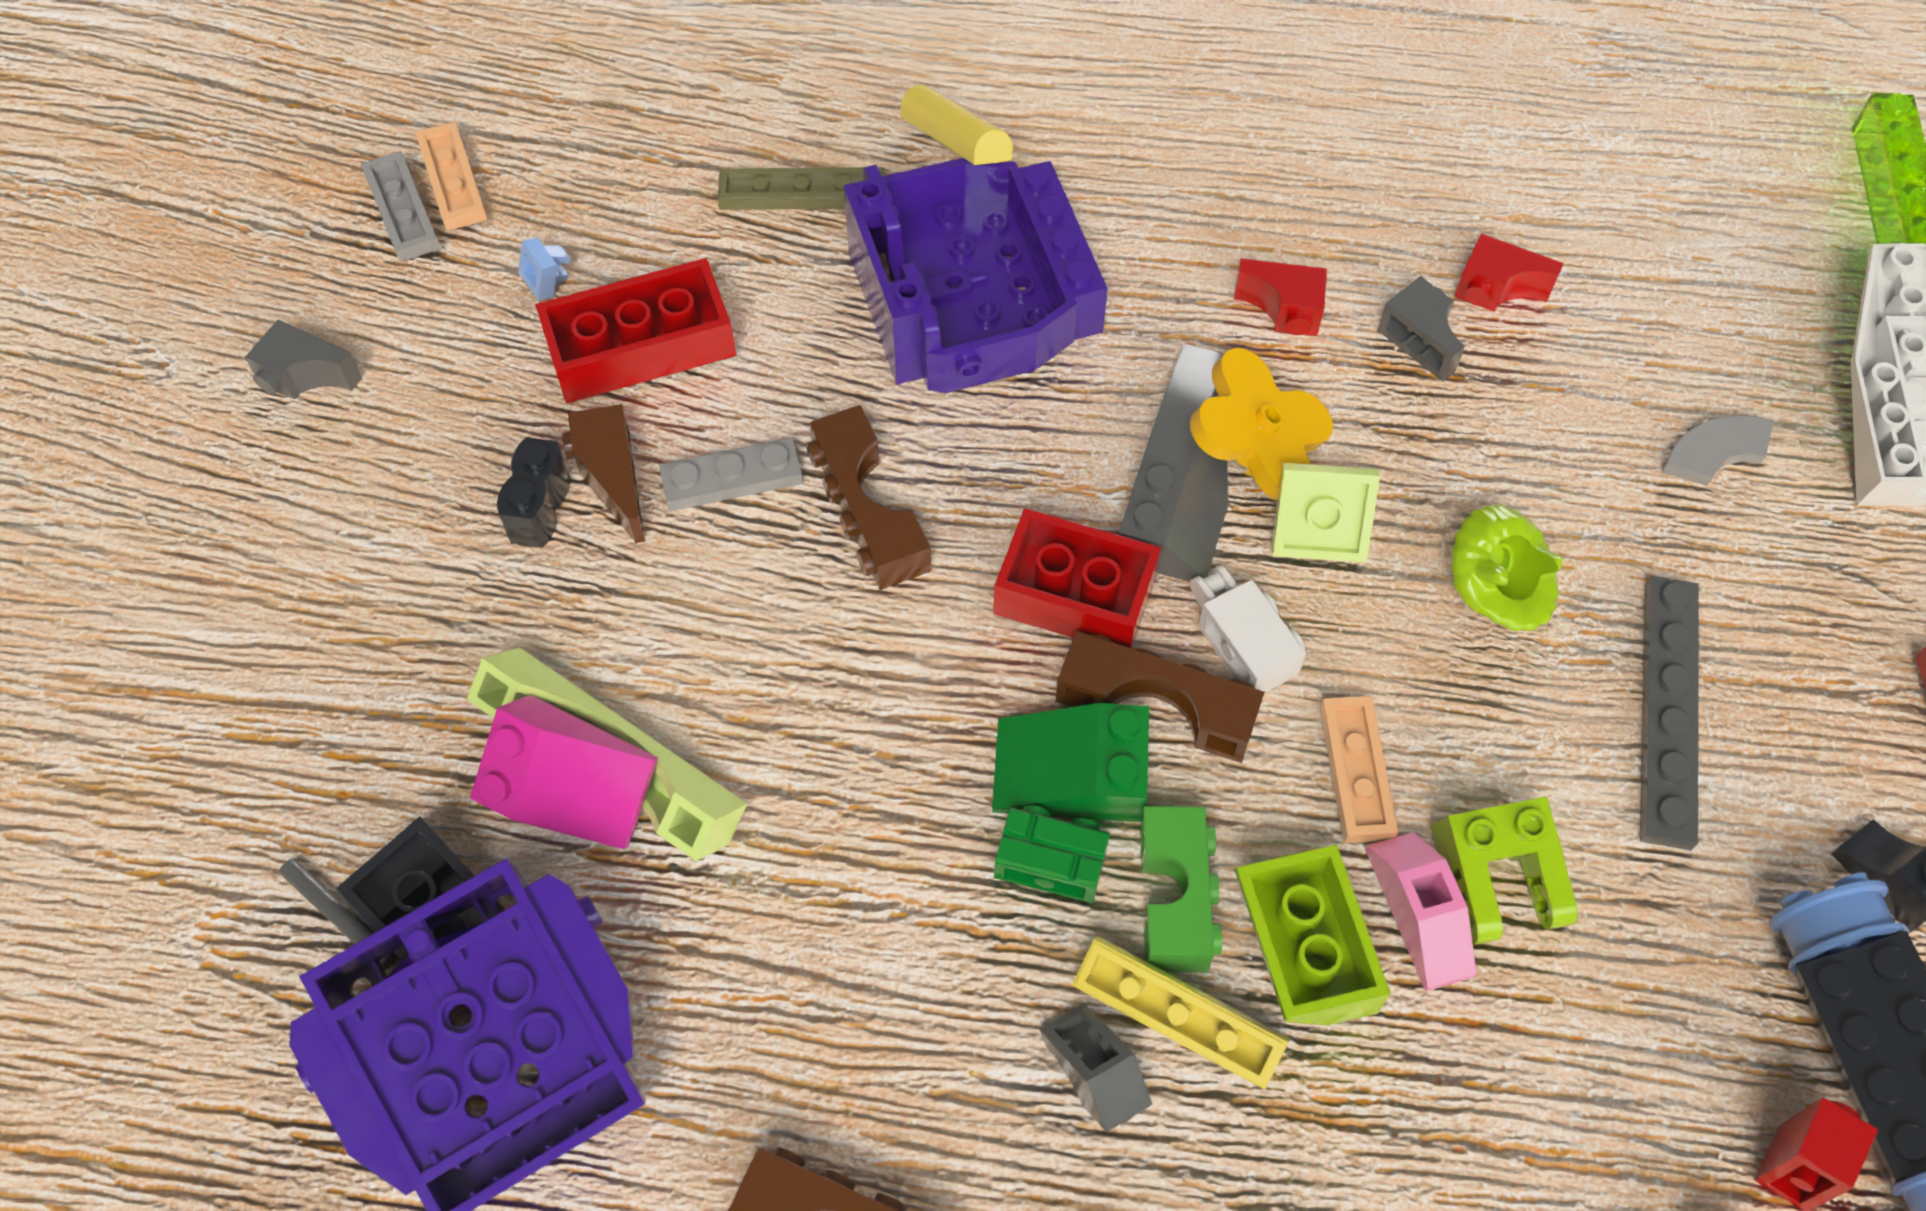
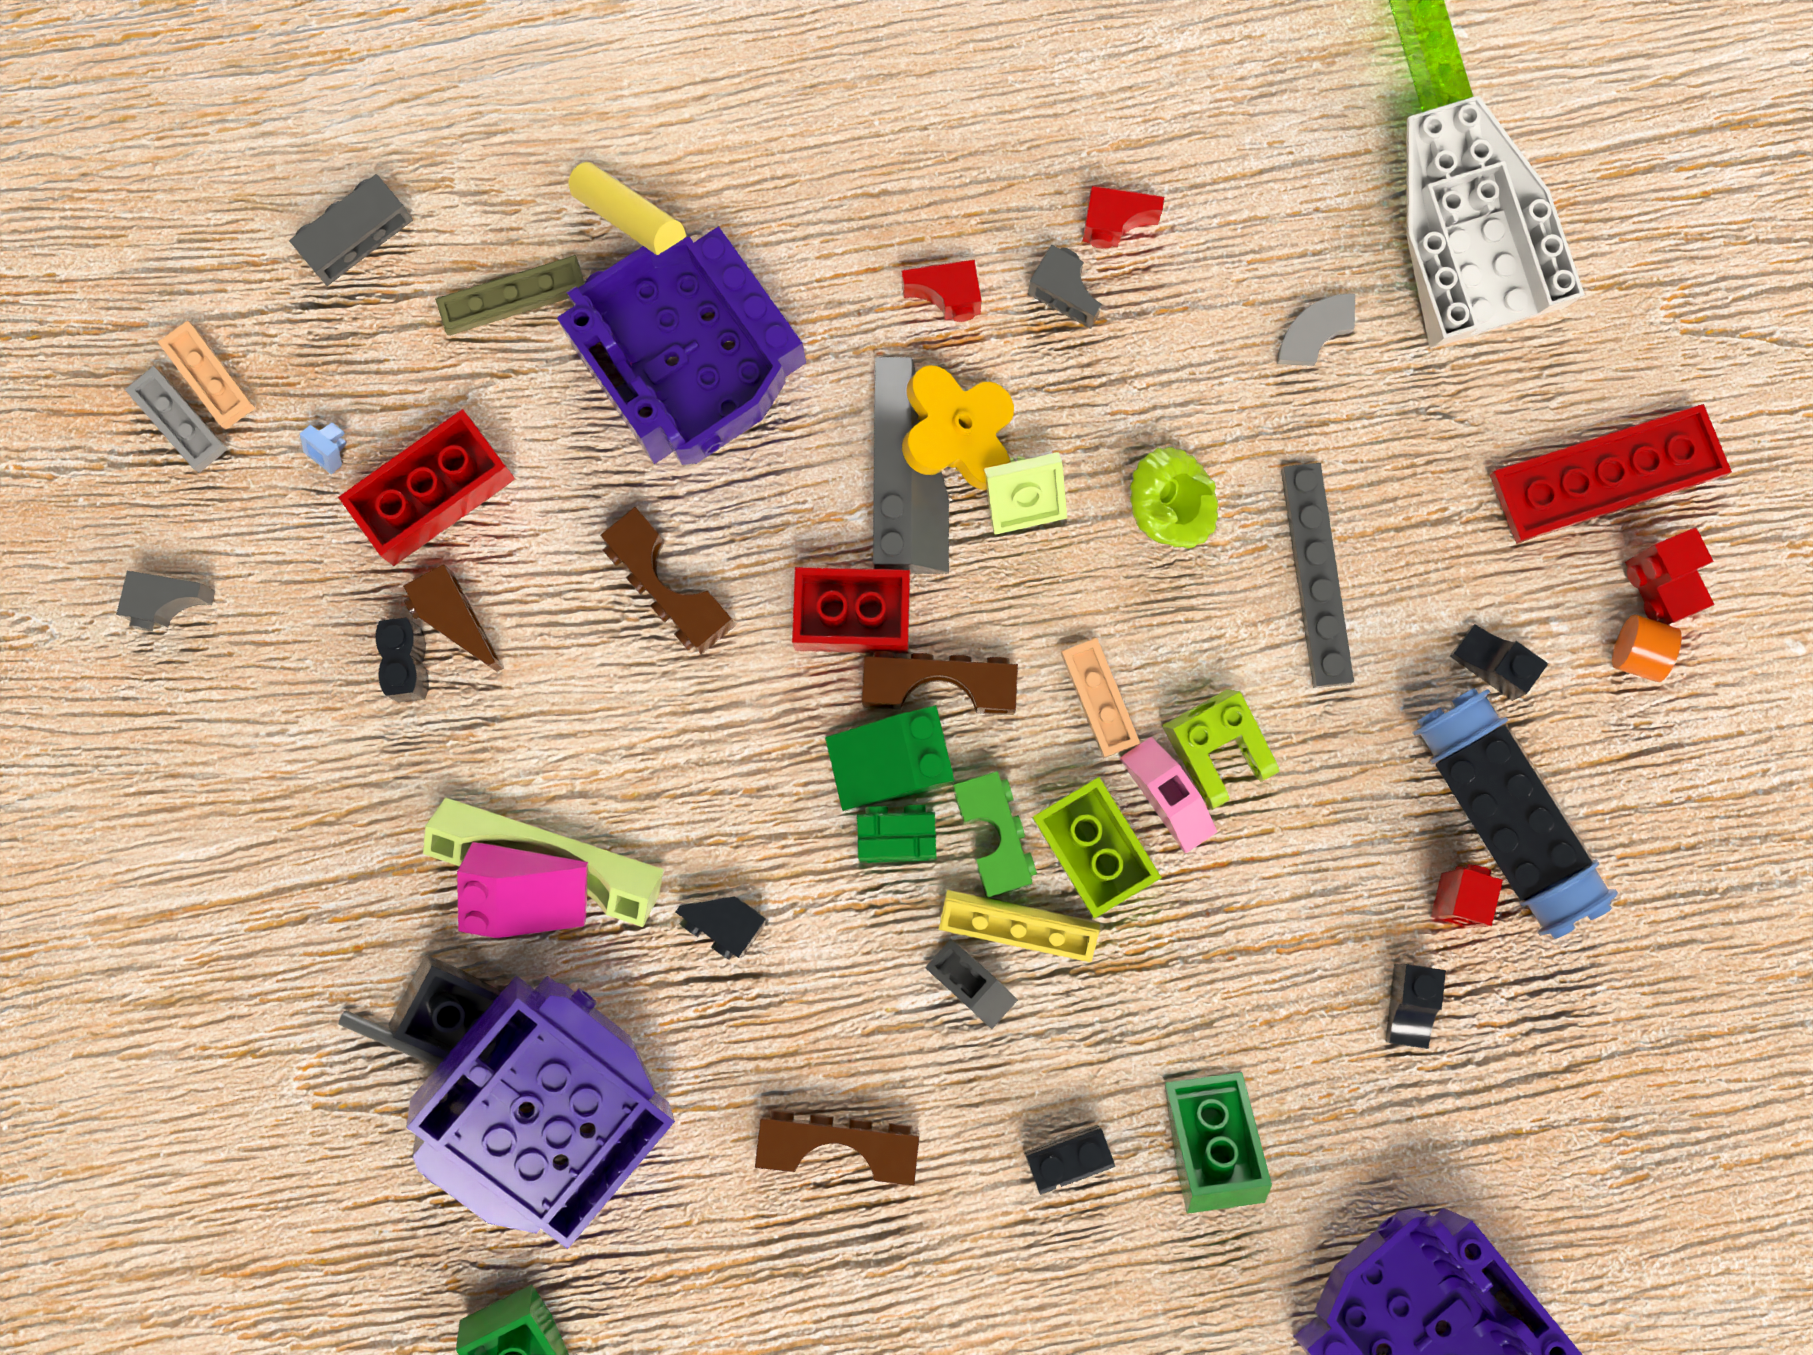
camera: 15 degrees left, 20 degrees up
light grey plate [659,437,803,512] -> none
white brick [1190,565,1306,693] -> none
none -> dark grey brick [289,174,413,286]
none -> black slope [675,896,769,960]

